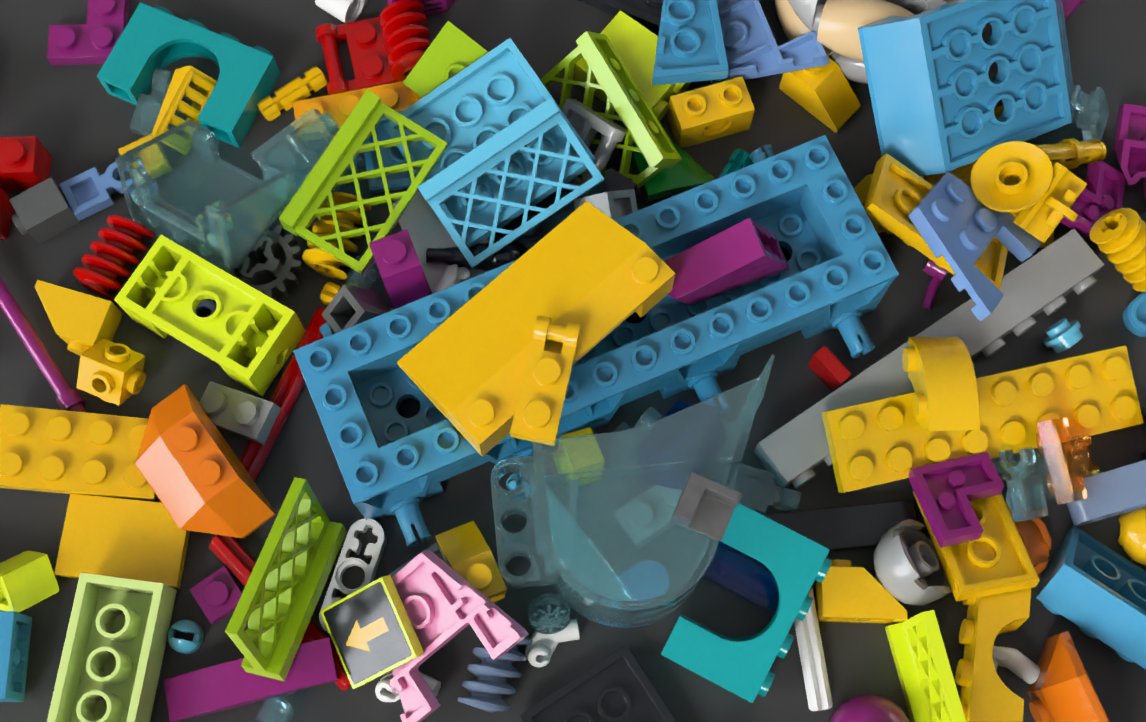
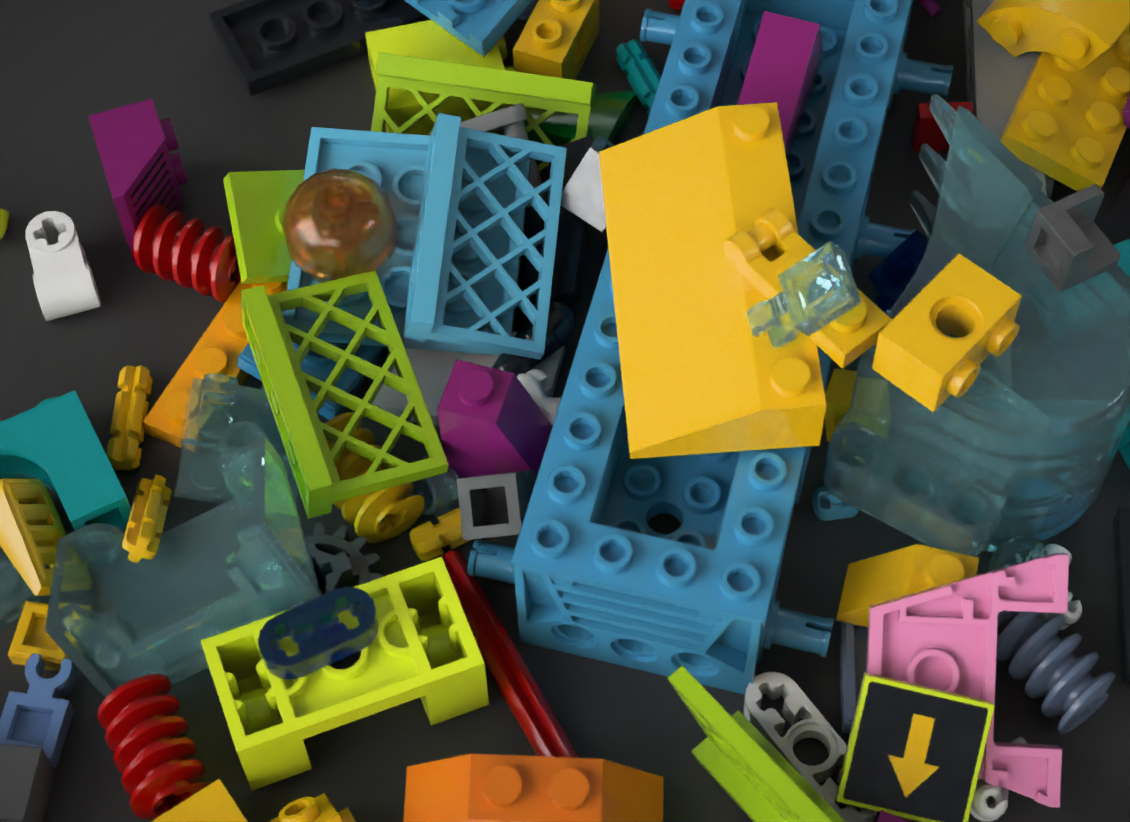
camera: 50 degrees left, 15 degrees down
light grey plate [199,381,281,445] -> none
red plate [315,17,394,95] -> none
none -> yellow axle [122,474,172,563]
none -> beam [258,587,379,680]
none -> clear orange cylinder [282,168,398,283]
none -> clear light blue plate [746,242,861,349]
none -> yellow brick [872,253,1022,413]

